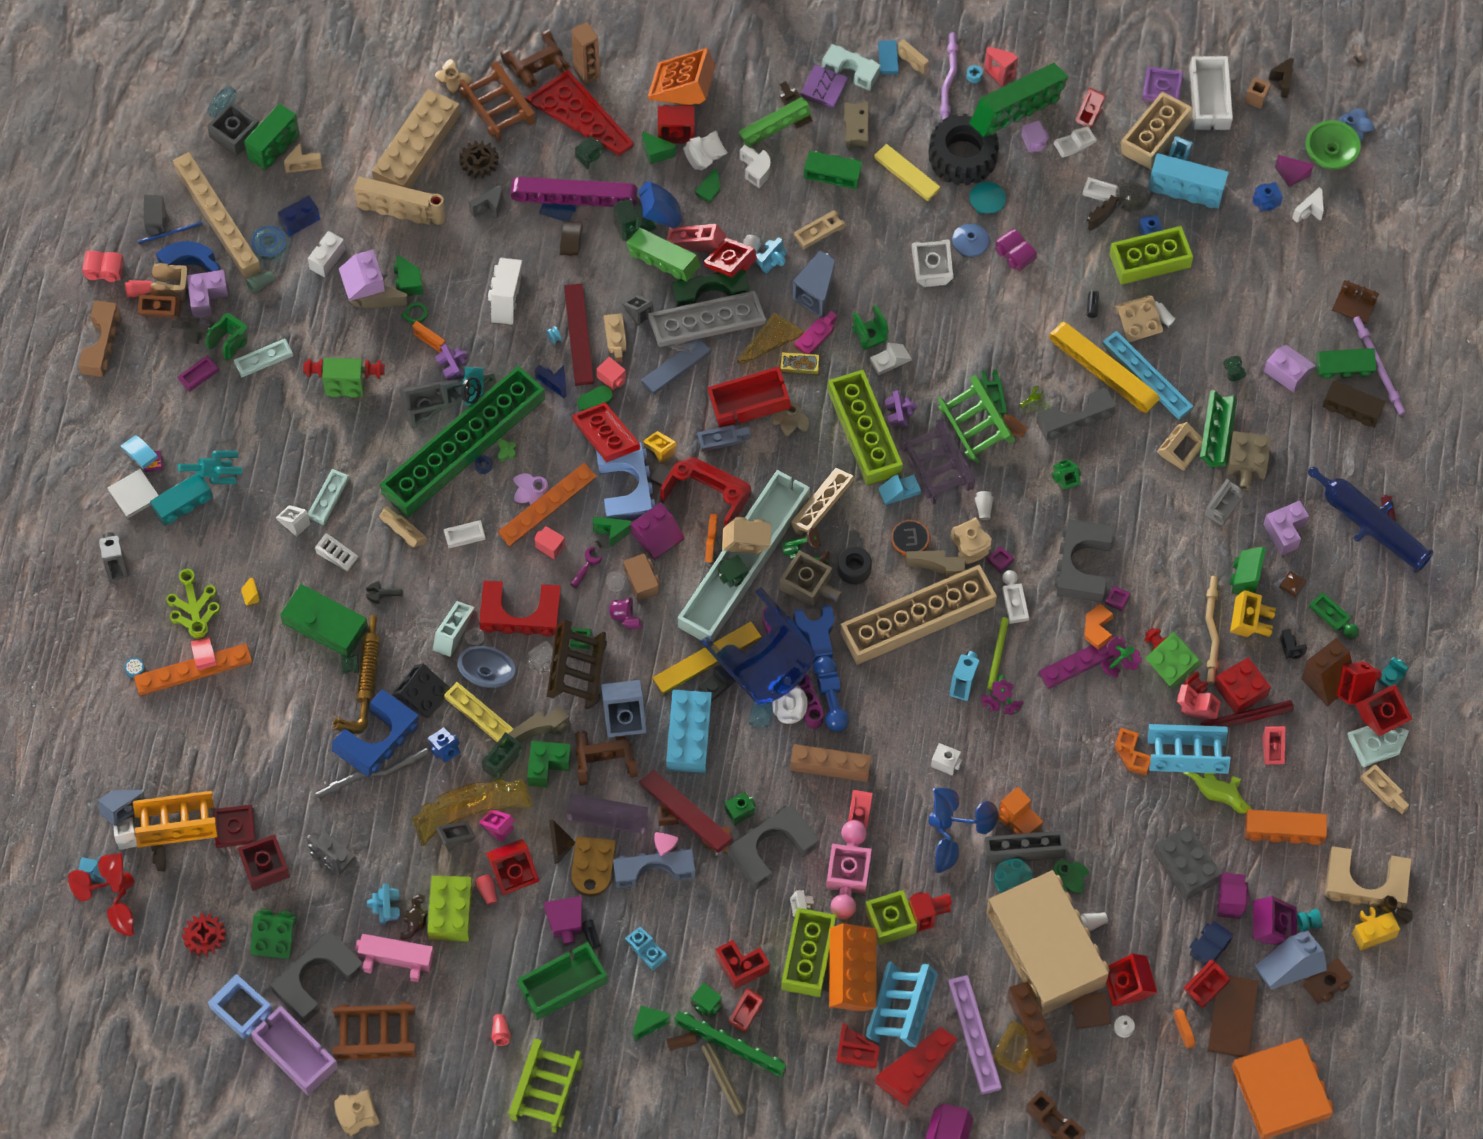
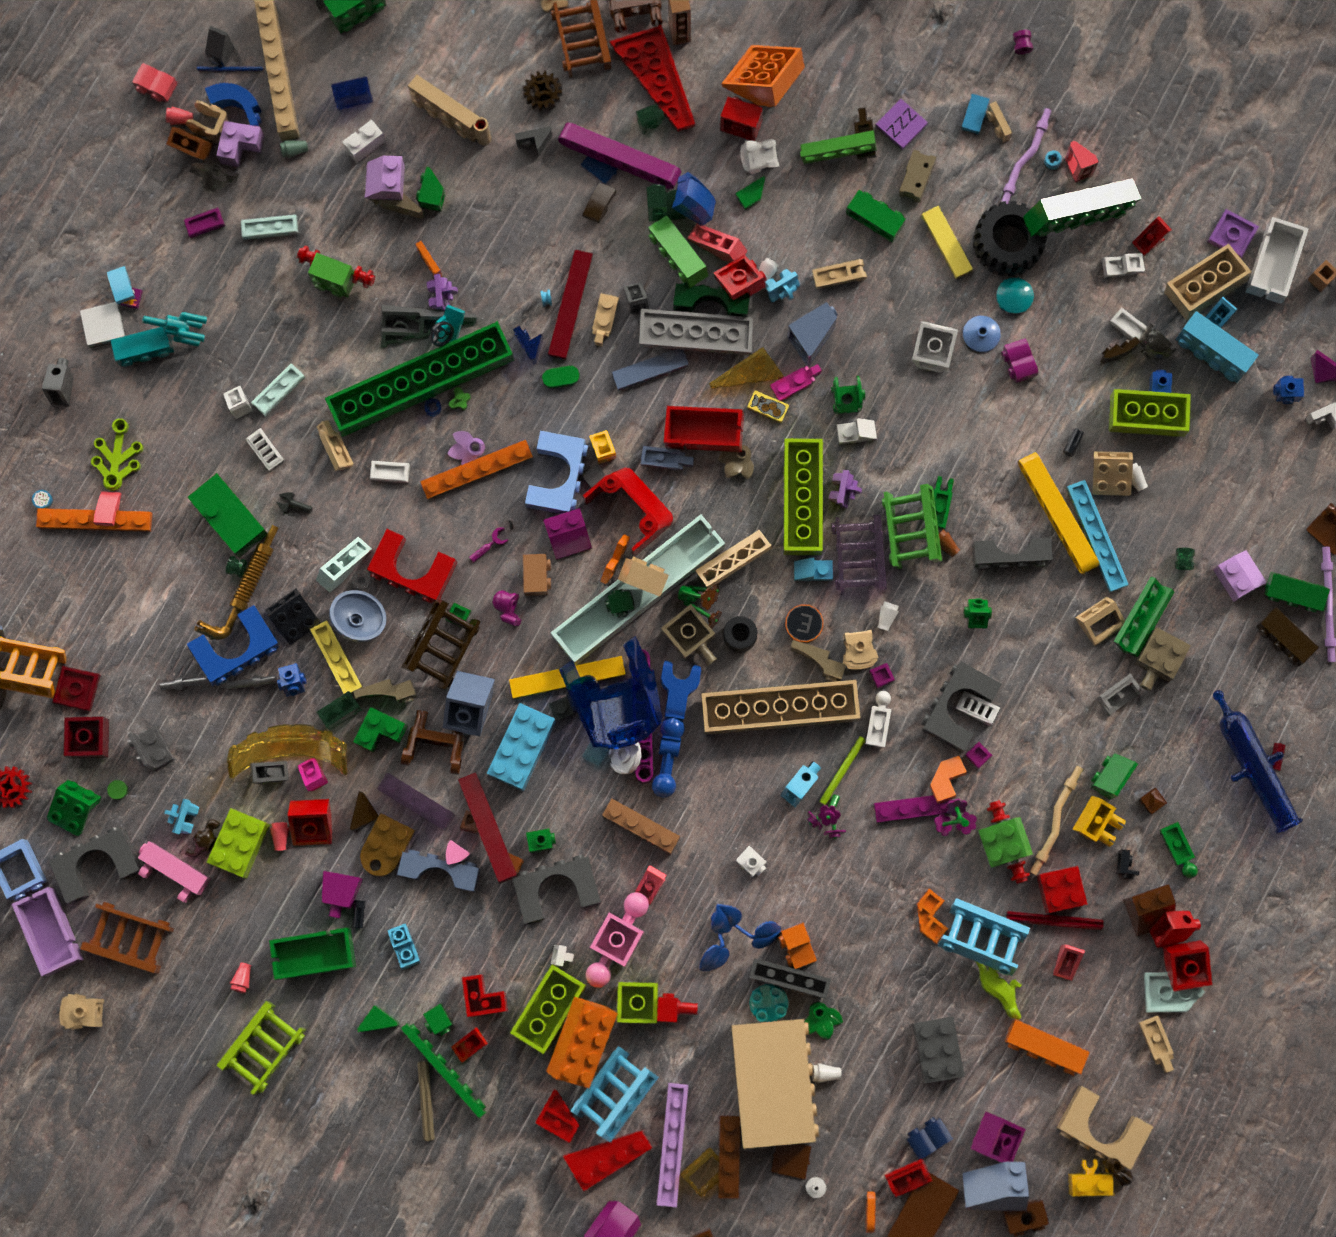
camera: 25 degrees right, 15 degrees up
medium nougat arch [78,300,121,377] -> none
green piece [206,313,247,361] -> none
yellow slope [241,578,260,605] -> none
clear light blue tile [250,225,287,260] -> none
tan slope [284,143,322,173] -> none
tan brick [372,89,460,189] -> none
green piece [401,302,428,325] -> none
white wedge [488,258,522,325] -> none
coral brick [534,526,565,560] -> none
red plate [572,402,640,462] -> none
green slope [593,517,632,547] -> none
coral brick [596,357,626,391] -> none
green slope [642,131,676,164] -> none
reddish brown piece [666,1032,697,1051] -> none
white brick [740,145,770,188] -> none
light aqua arch [822,44,880,91] -> none
clear neon green hand [1019,386,1043,408] -> none
lavender brick [1021,121,1049,153] -> none
red slope [1106,953,1158,1006] -> none
coral brick [1177,684,1221,720] -> none
magenta brick [1217,872,1250,919] -> none
lavender brick [1263,500,1309,556] -> none
teal wheel [1297,909,1322,932] -> none
teal bracket [1377,657,1409,687] -> none
none -> bright green tile [107,780,128,800]
none -> white slope [955,691,1000,726]

